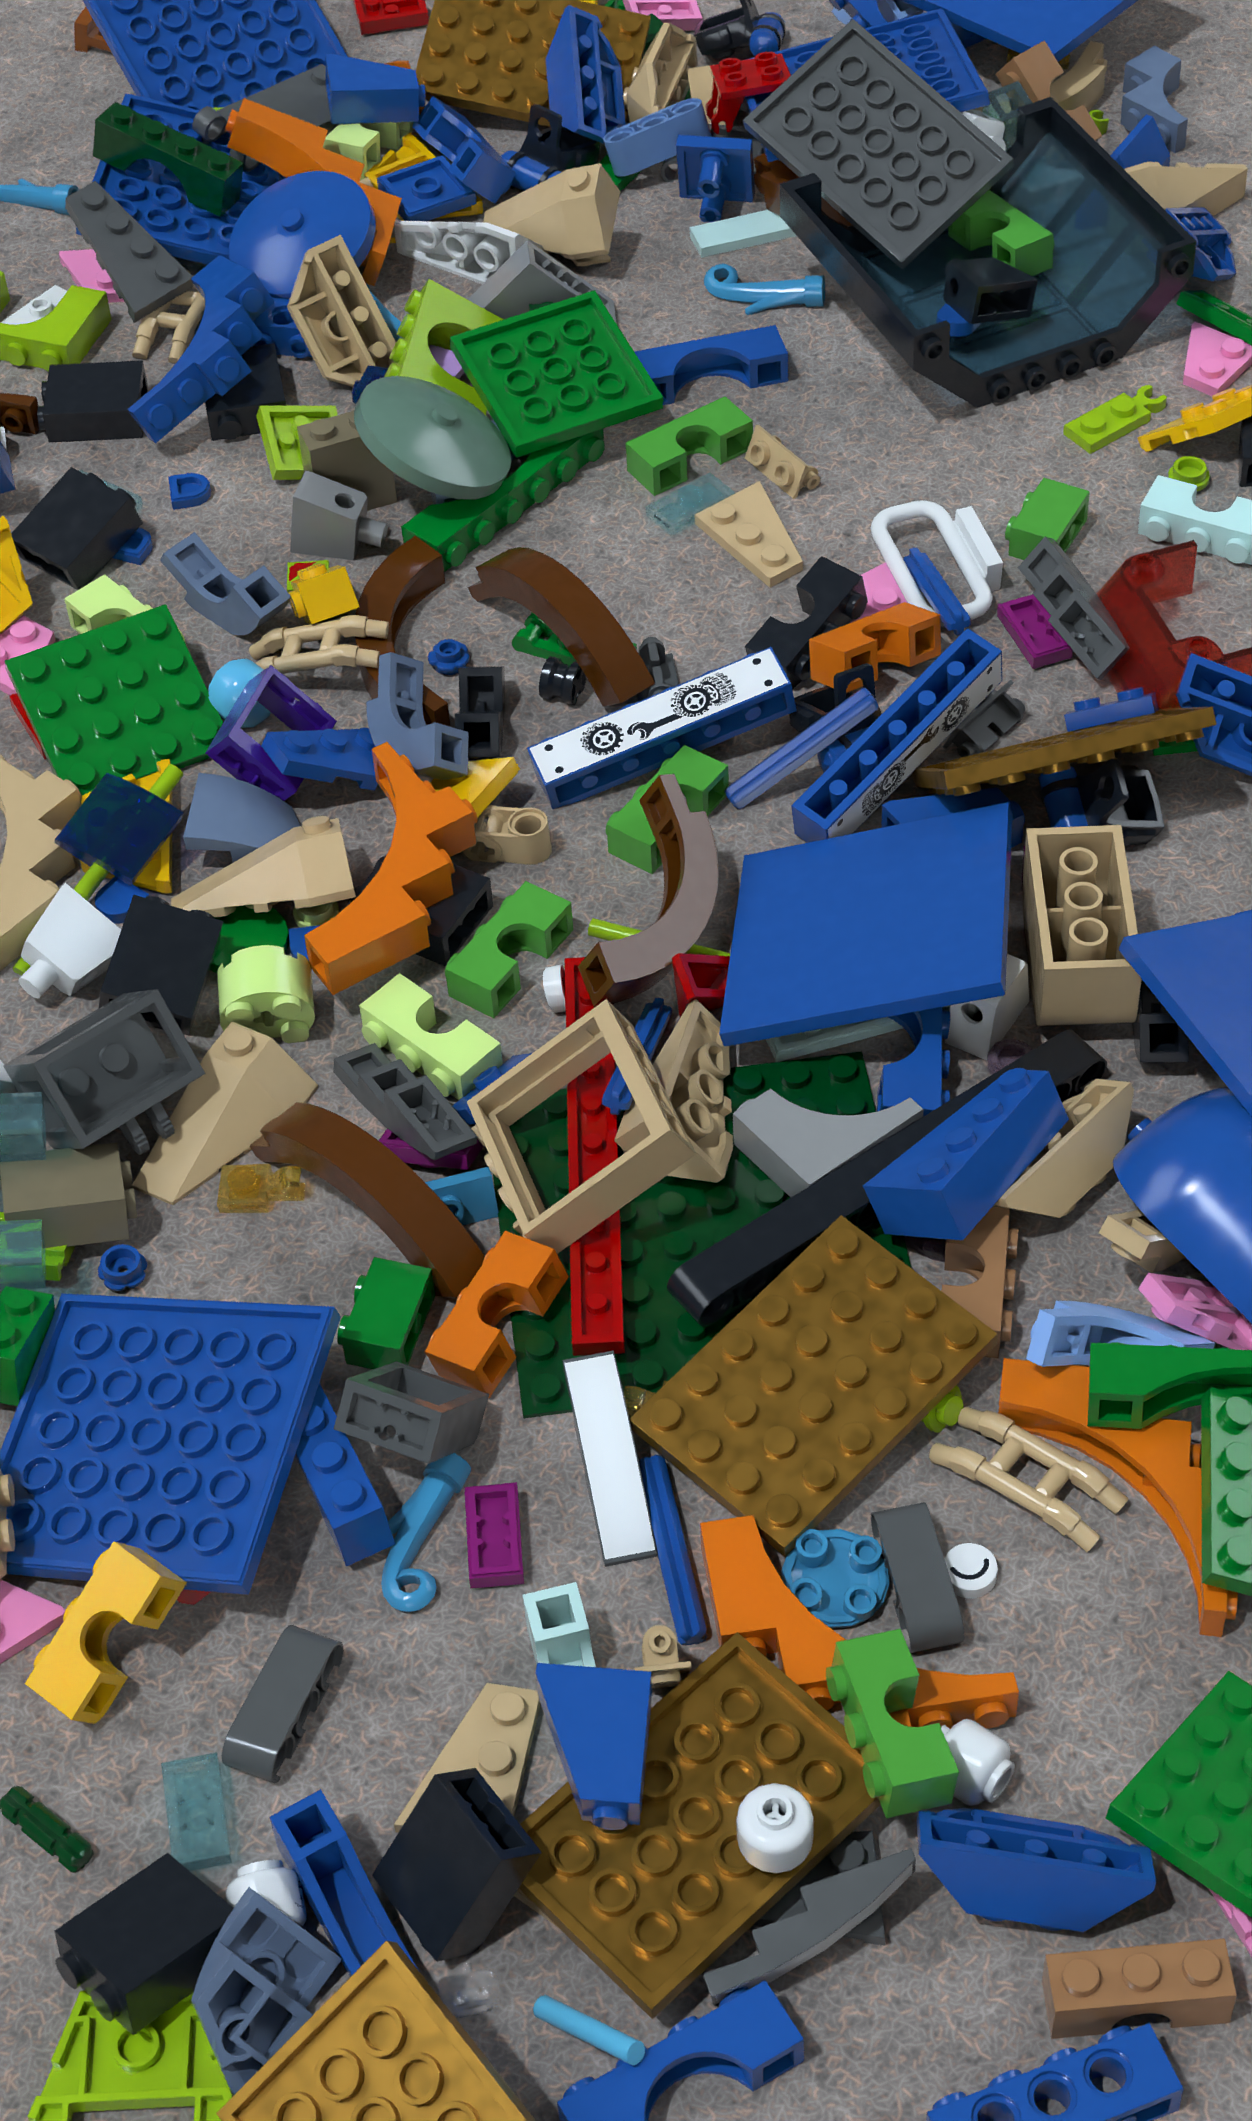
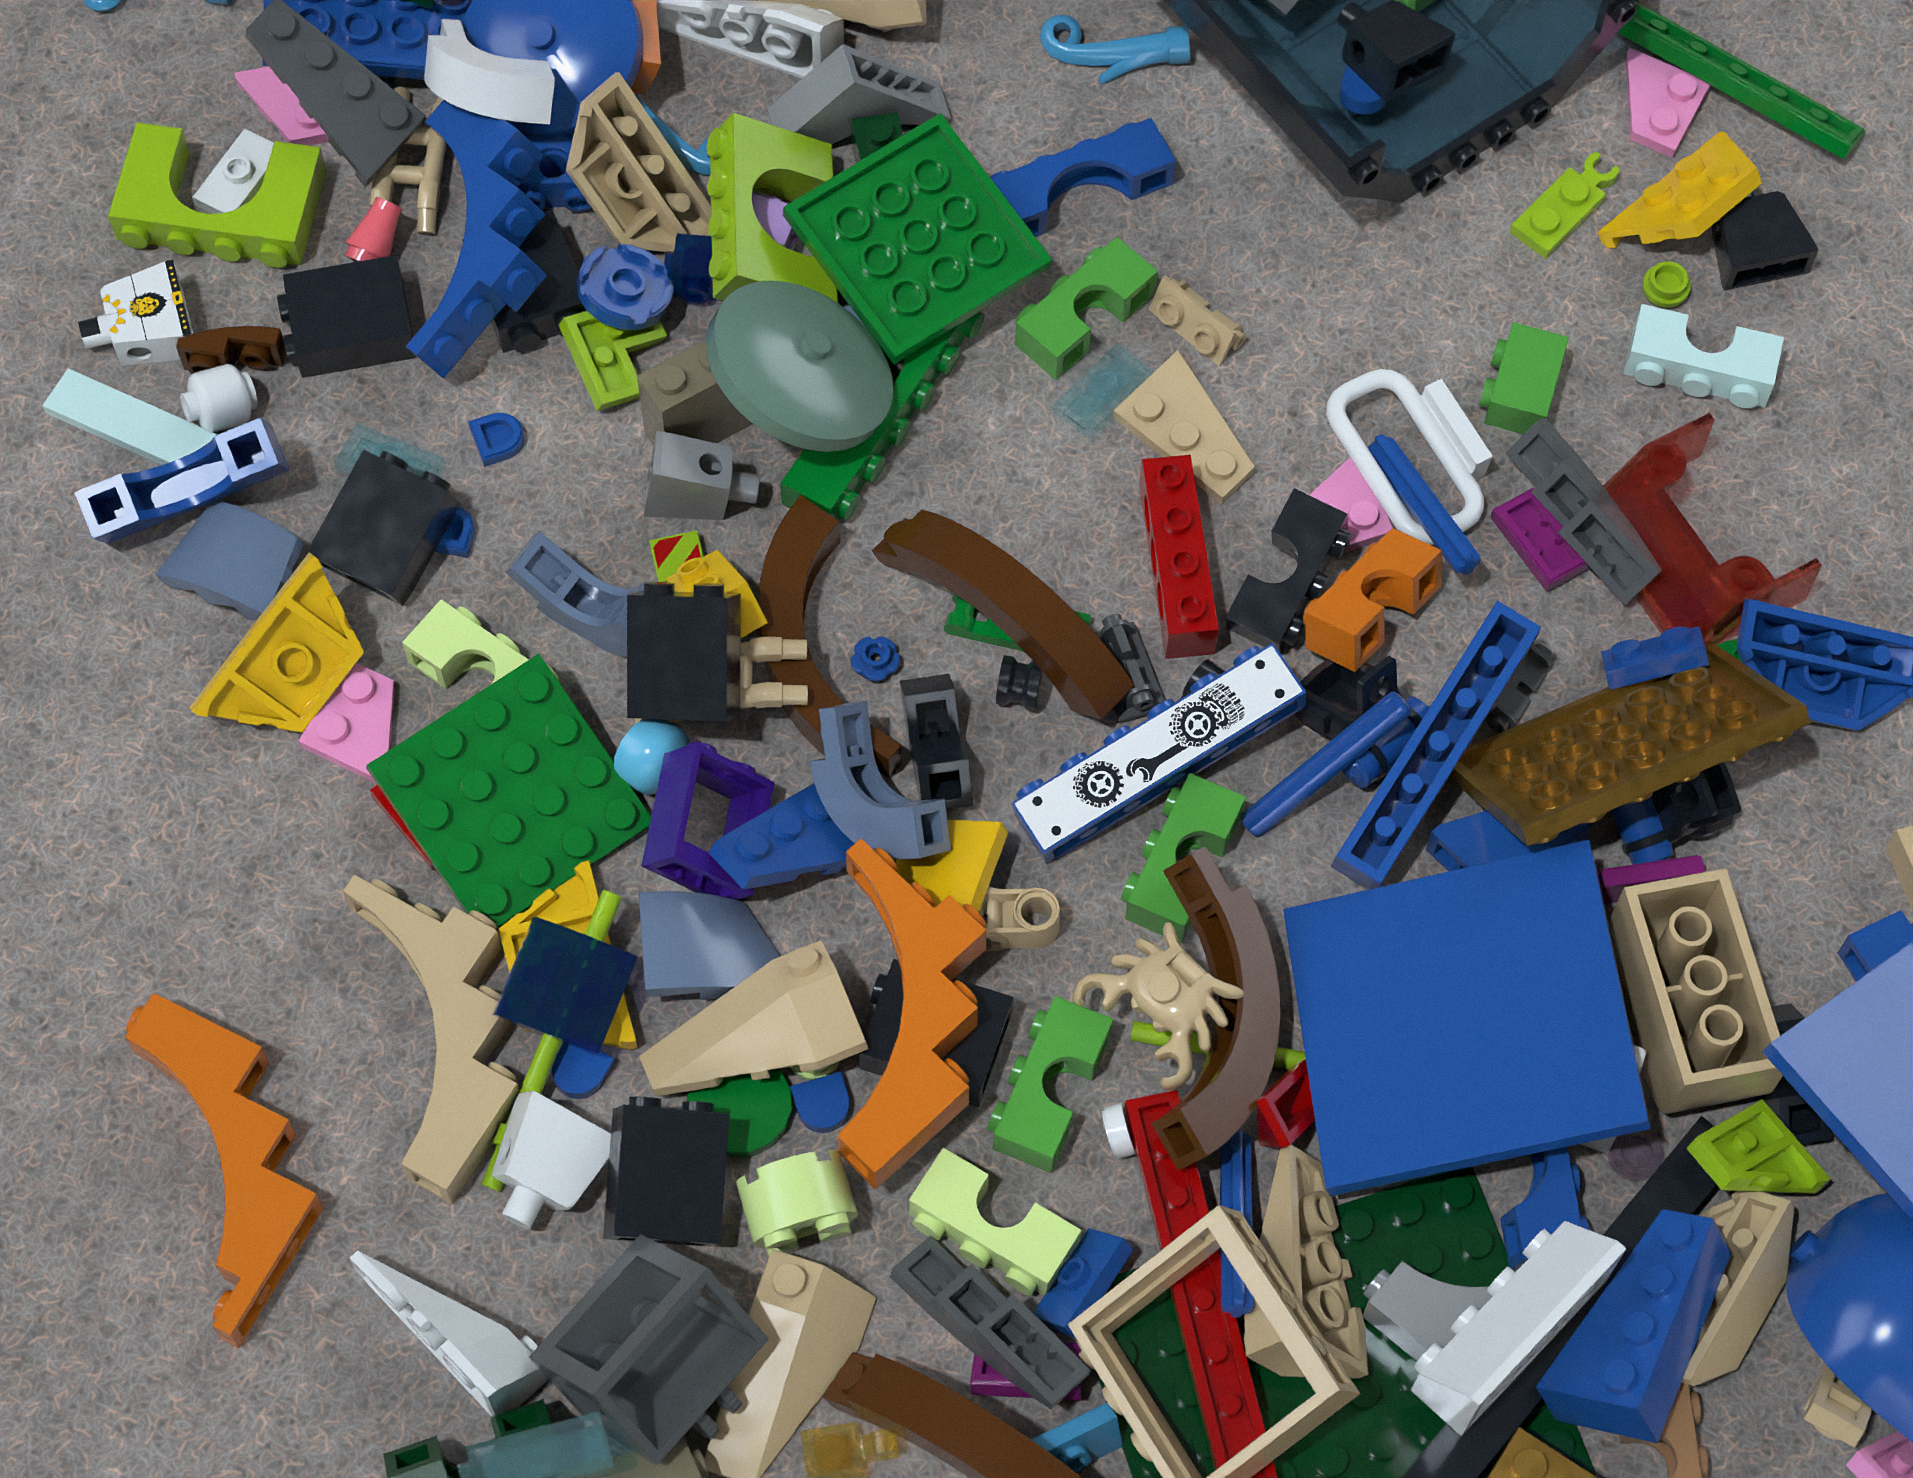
camera: 15 degrees left, 15 degrees up
none -> coral cone [345,197,402,262]
none -> white arch [424,19,555,124]
none -> blue tile [576,244,674,330]
none -> black brick [627,582,741,722]
none -> tan animal [1073,922,1244,1090]
none -> red brick [1139,455,1219,659]
none -> white slope [1411,1221,1626,1436]
none -> lime wing [1687,1099,1831,1193]

